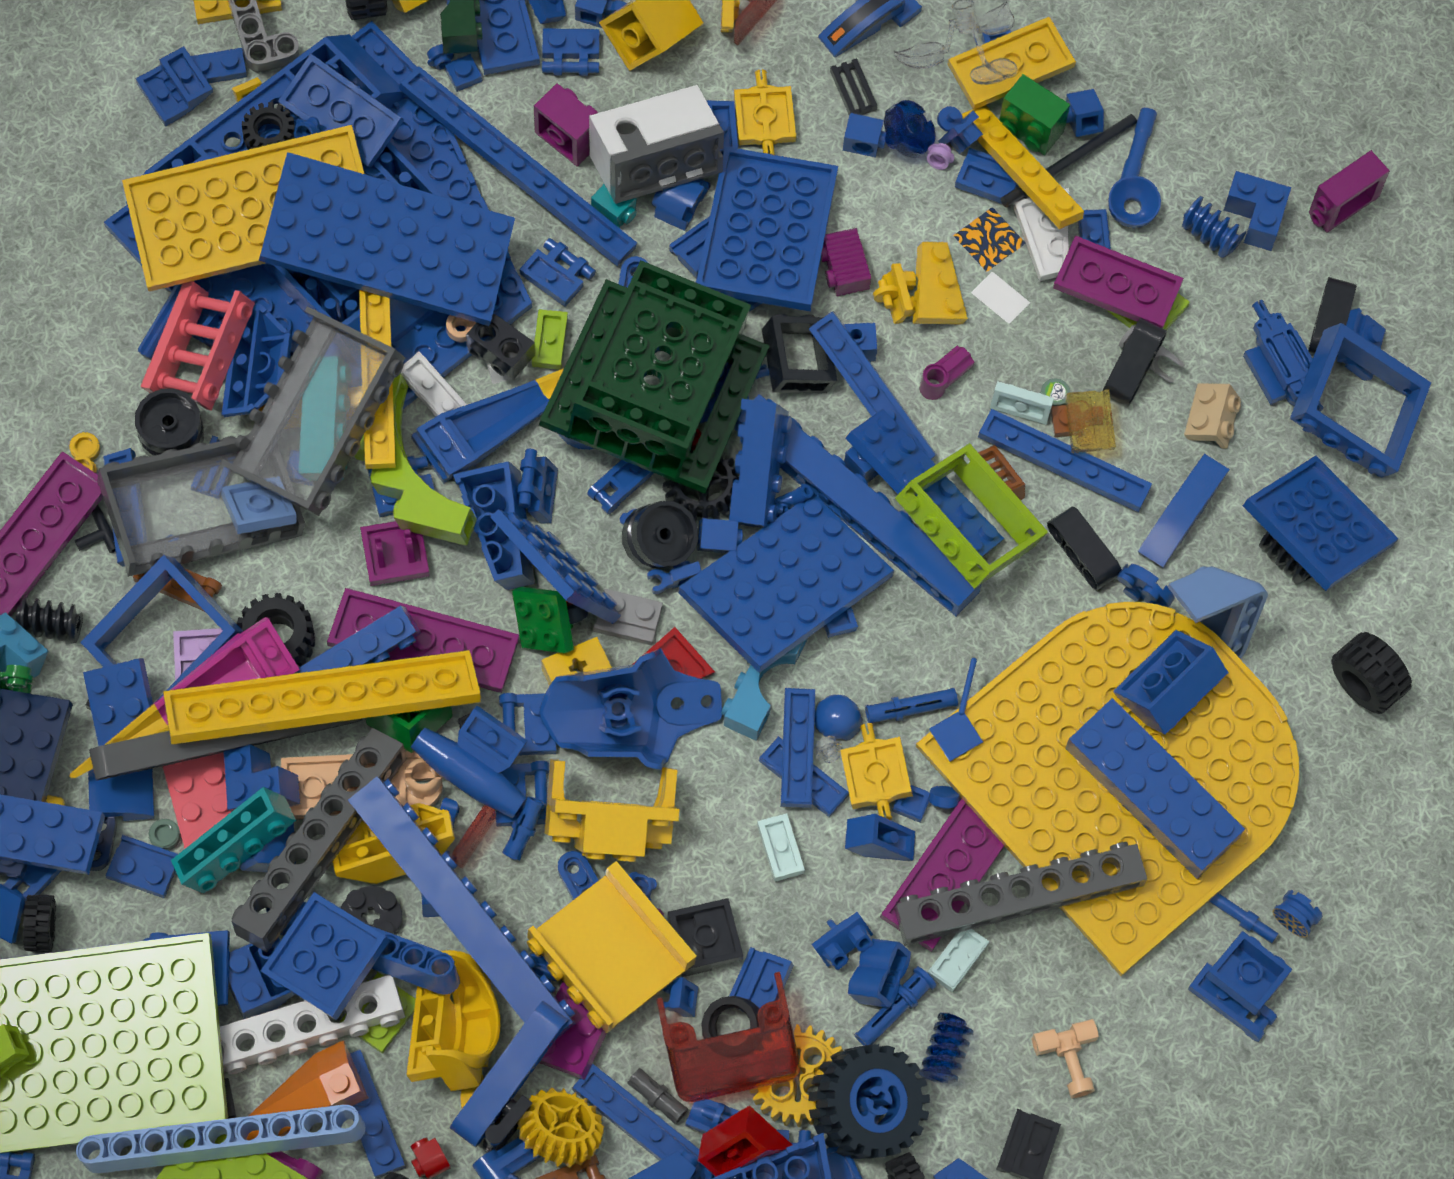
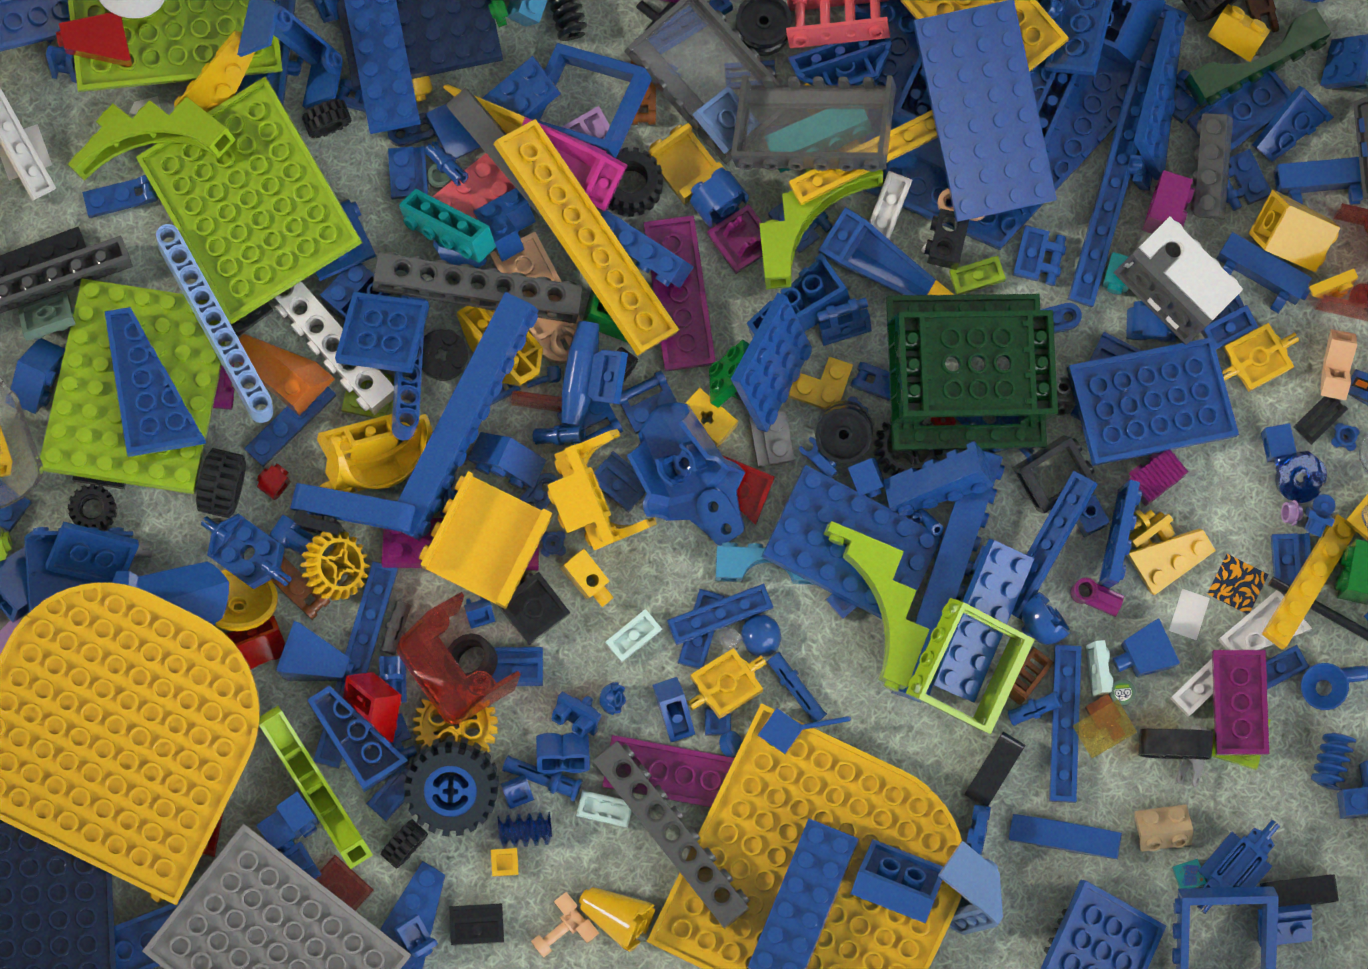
camera: 65 degrees right, 10 degrees up
none -> blue pin [424,141,468,186]
none -> blue brick [468,432,547,489]
none -> yellow plate [491,848,519,877]
none -> blue tile [500,774,534,809]
none -> yellow torso [559,549,614,607]
none -> yellow cone [579,887,655,952]
none -> blue plate [594,451,646,513]
none -> blue plate [600,682,626,715]
none -> yellow panel [648,123,725,205]
none -> blue brick [690,167,749,228]
none -> yellow plate [788,357,853,409]
none -> lime arch [823,521,930,692]
none -> blue pin [1008,691,1062,726]
none -> blue cylinder [1021,592,1071,645]
none -> blue plate [1098,480,1142,589]
none -> blue torso [1113,618,1180,677]
none -> blue plate [1128,155,1153,191]
none -> blue wing [1134,11,1185,180]
none -> white plate [1170,649,1223,717]
none -> tile [1172,858,1206,888]
none -> dark grey brick [1191,113,1233,219]
none -> blue brick [1216,232,1312,314]
none -> light nougat brick [1321,329,1357,400]
none -> blue plate [1331,423,1360,451]

